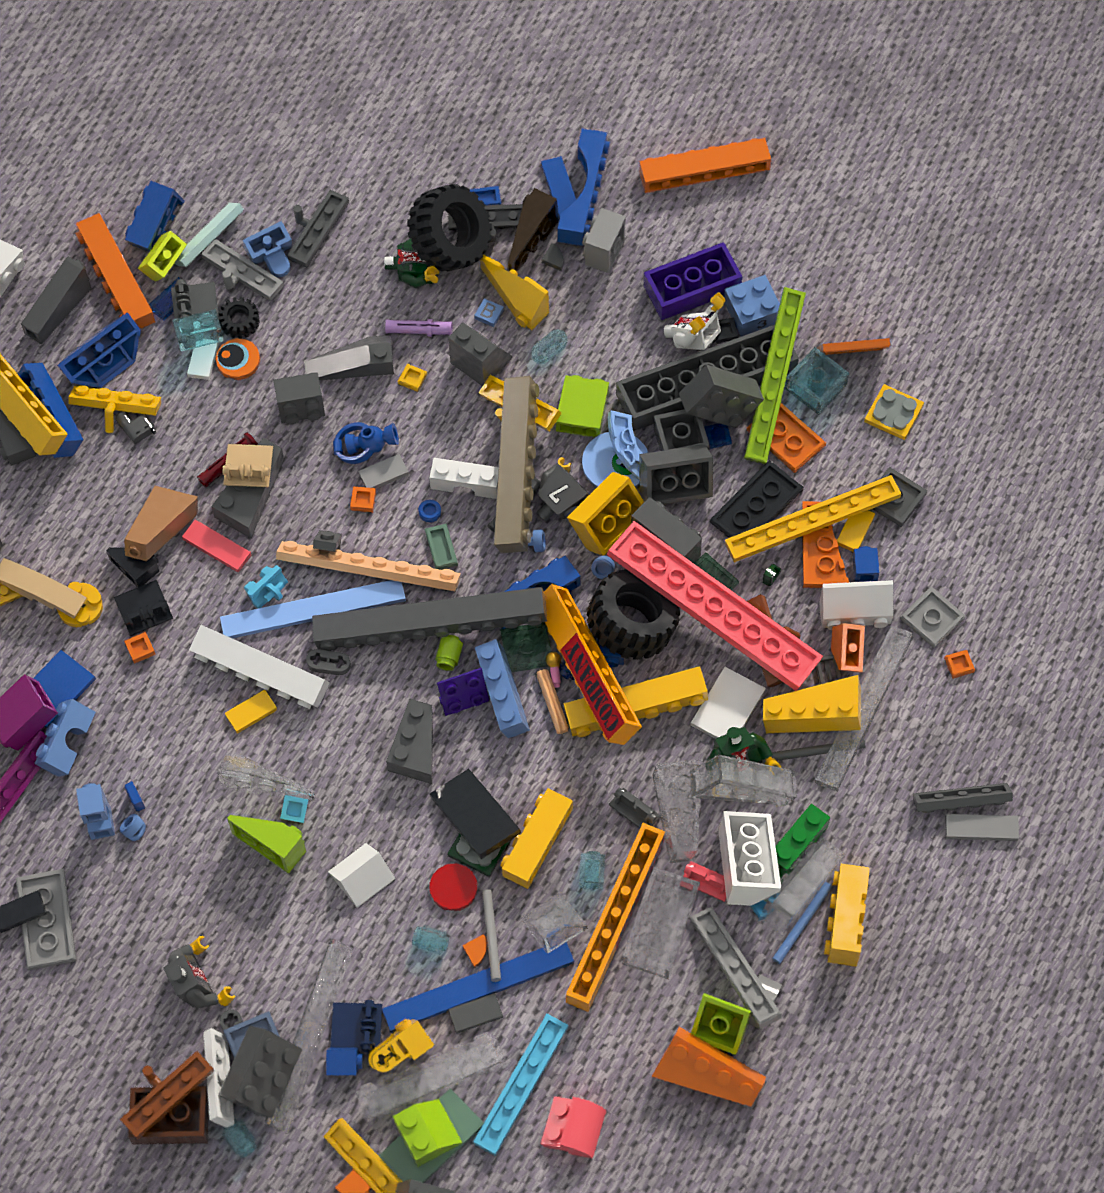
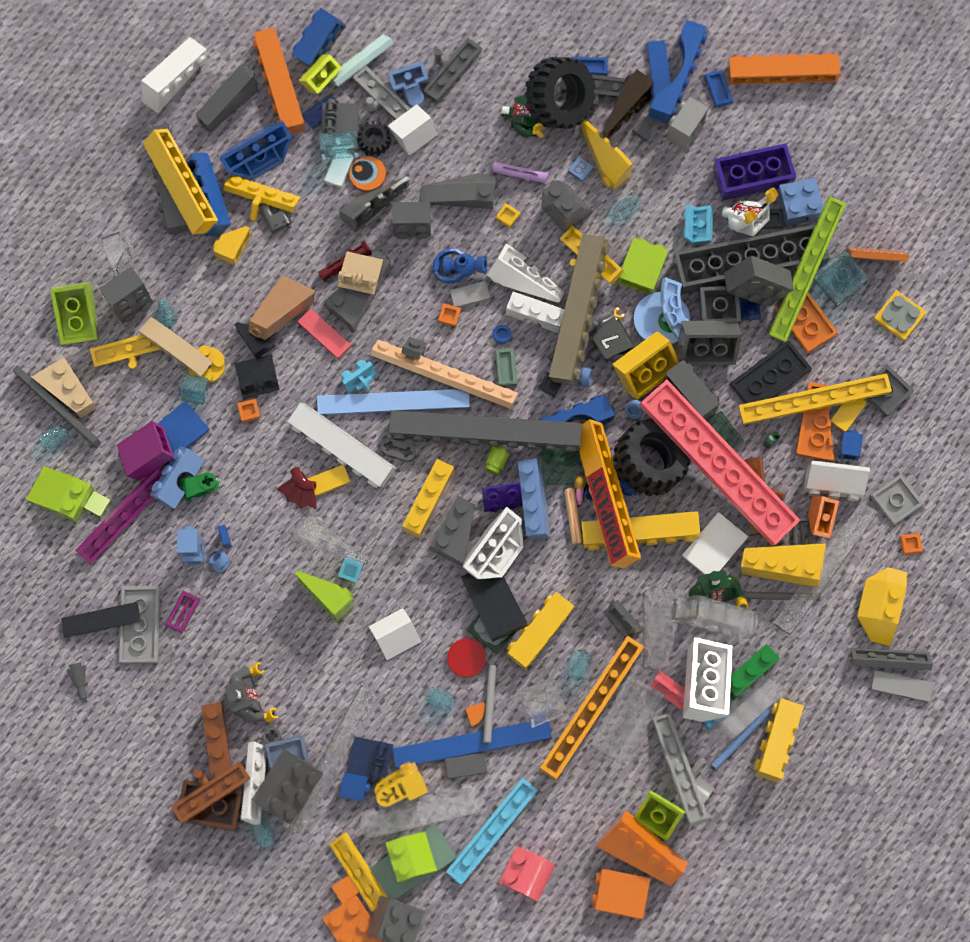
camera: 10 degrees right, 10 degrees up
none -> clear light blue cone [157,298,178,327]
none -> magenta tile [165,591,201,634]
none -> clear light blue brick [179,374,209,405]
none -> green piece [180,472,219,501]
none -> dark orange brick [201,702,232,779]
none -> yellow slope [213,226,252,266]
none -> dark red arm [278,467,317,509]
none -> dark grey wedge [339,176,409,232]
none -> white slope [387,105,438,156]
none -> yellow brick [402,459,455,539]
none -> white wedge [463,507,523,579]
none -> white wedge [487,244,564,303]
none -> black tile [538,372,562,397]
none -> orange brick [591,869,650,920]
none -> medium azure bracket [683,204,713,245]
none -> blue tile [704,70,733,108]
none -> yellow wedge [857,567,907,647]

